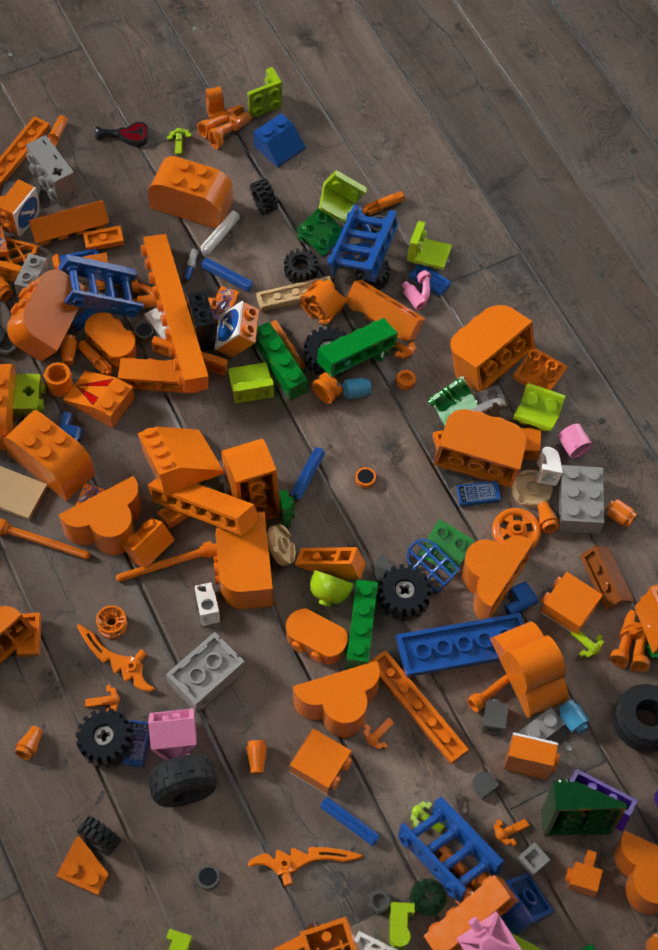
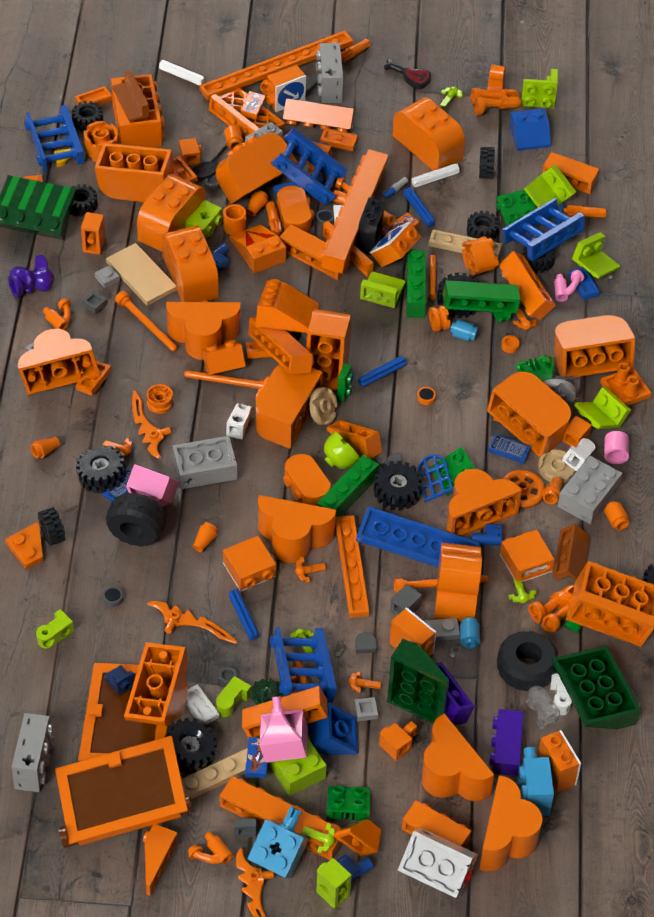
camera: 30 degrees right, 10 degrees down
none -> orange brick [542,152,599,194]

